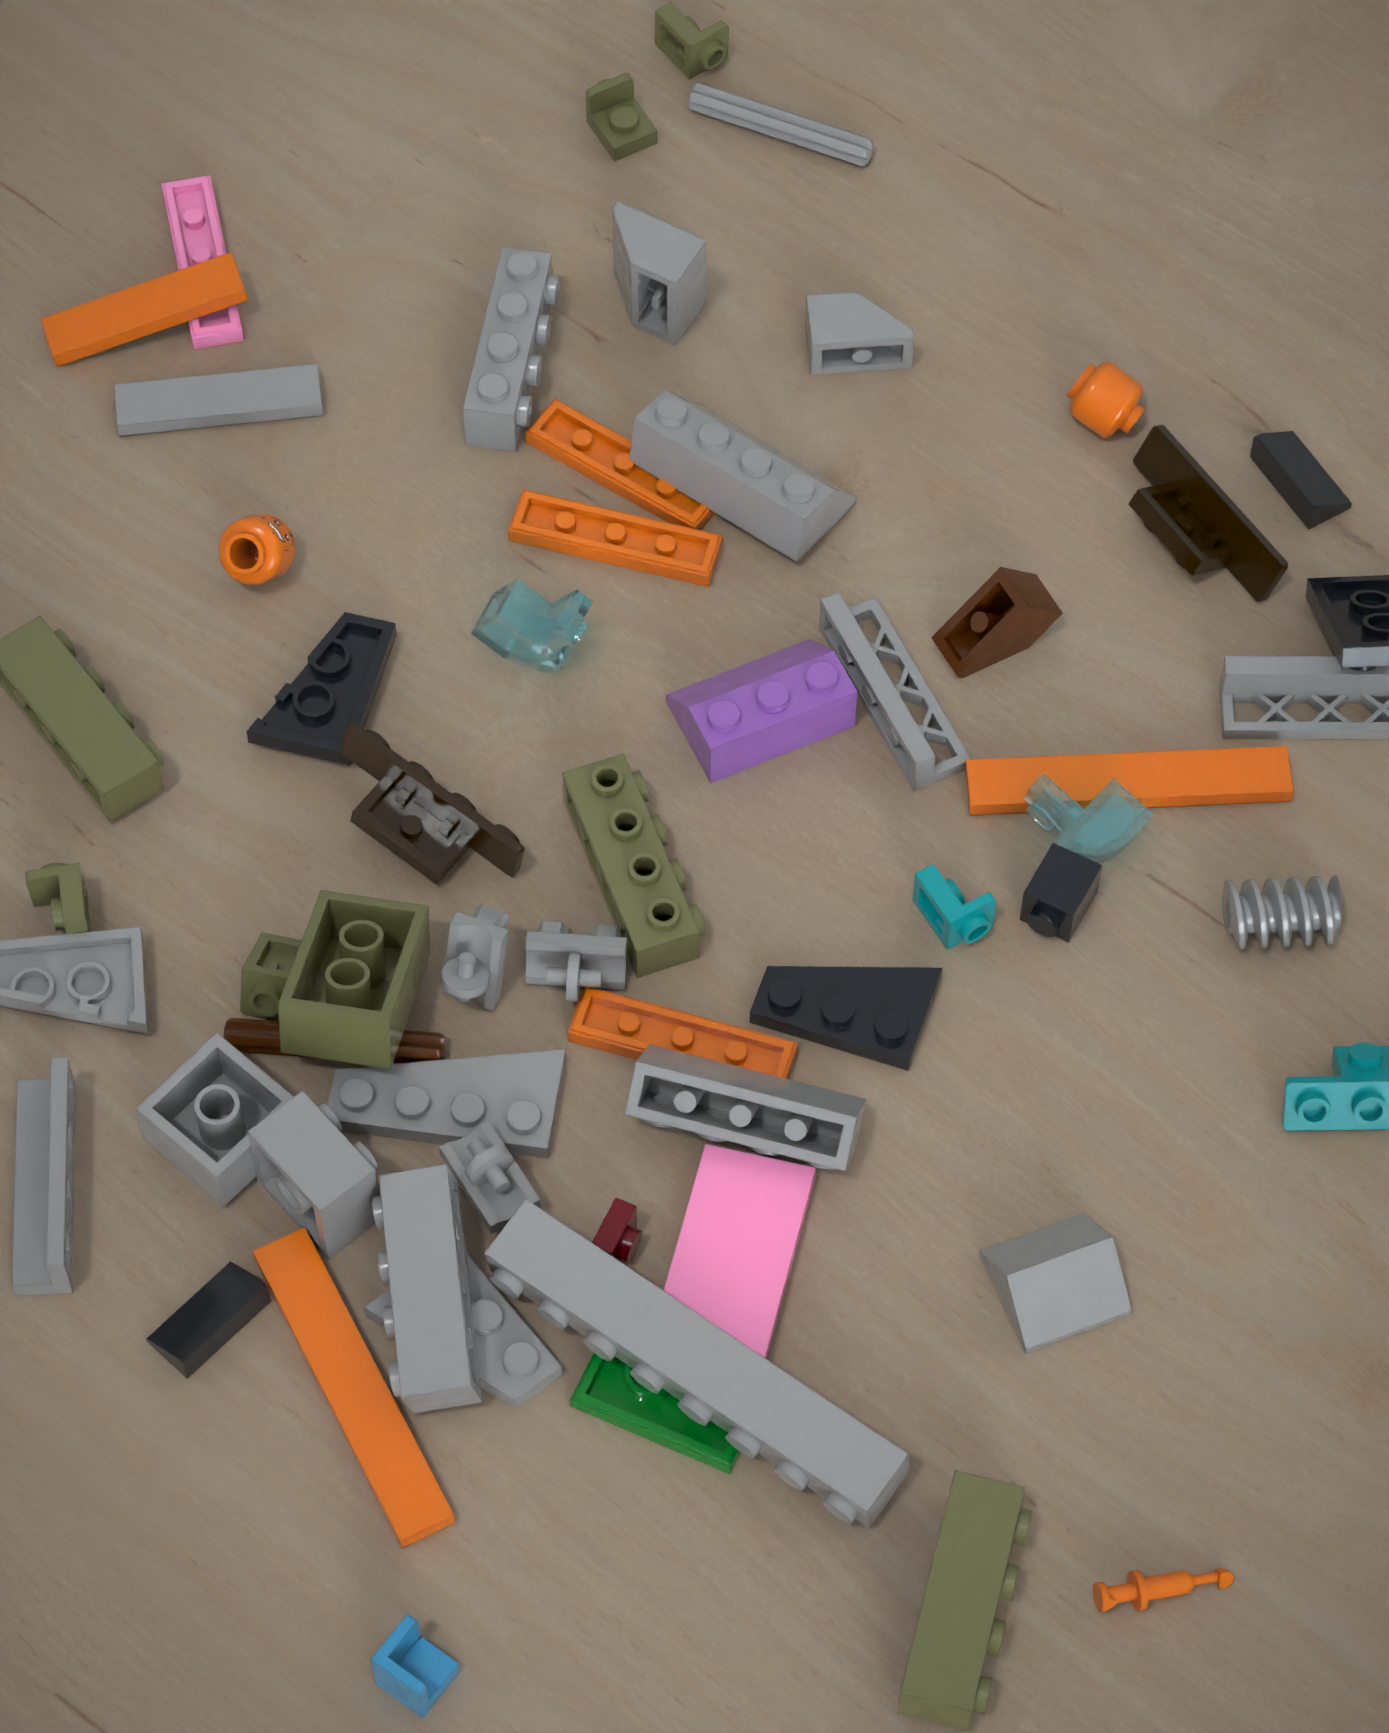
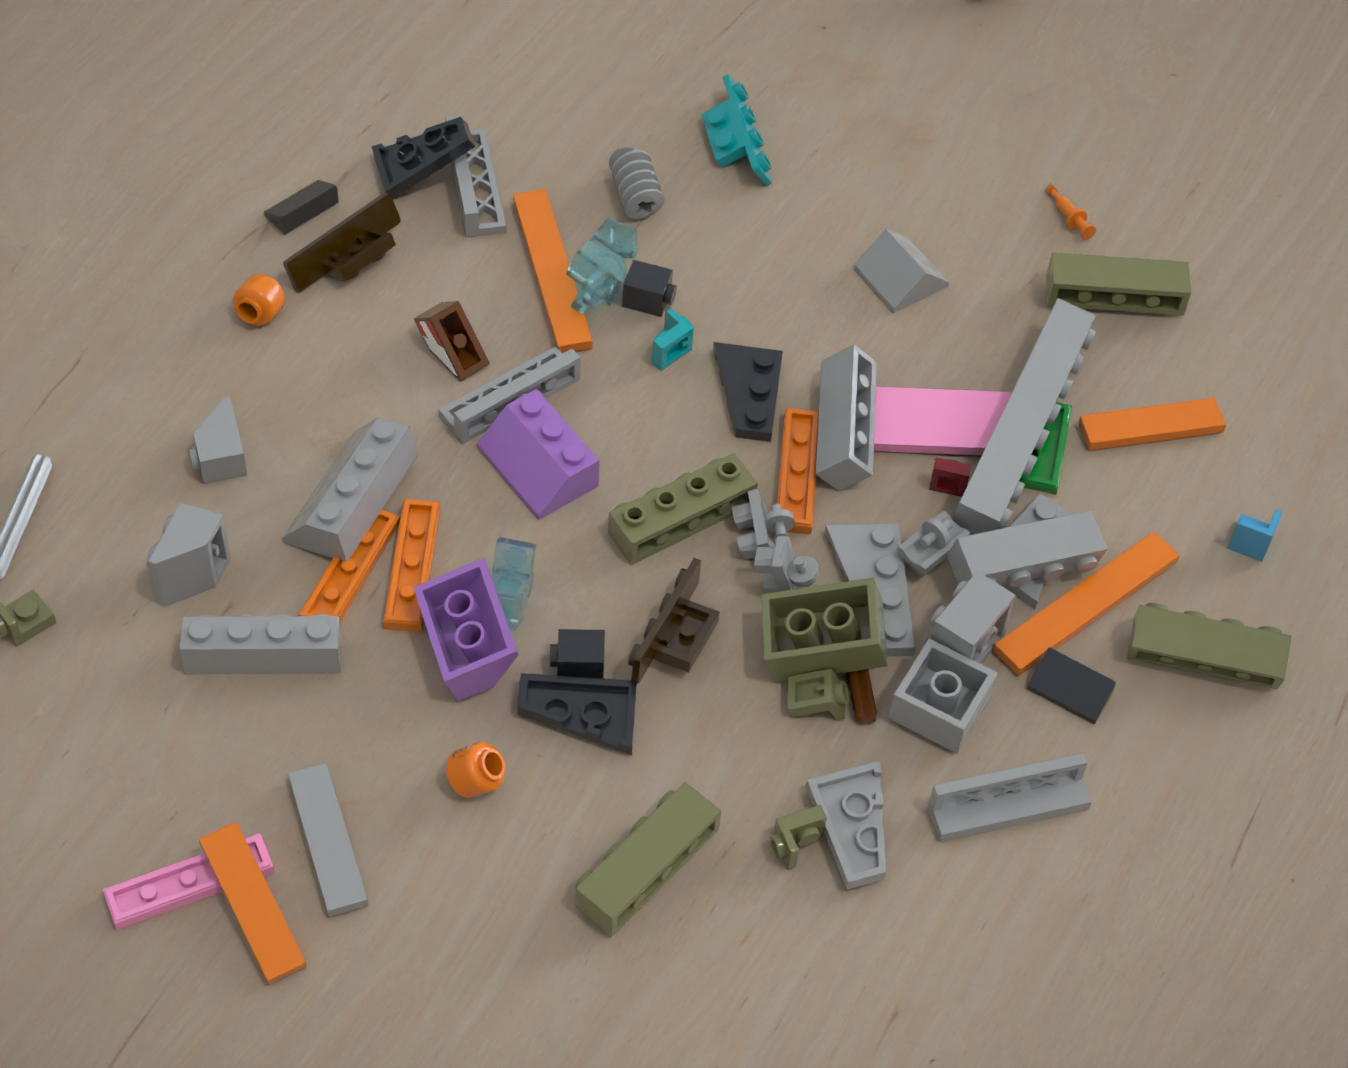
camera: 105 degrees left, 5 degrees down
none -> medium lavender slope [413,558,519,702]
none -> black brick [550,629,605,679]
none -> clear light blue slope [595,218,637,258]
none -> orange tile [1078,397,1226,451]
none -> olive brick [1127,603,1292,689]

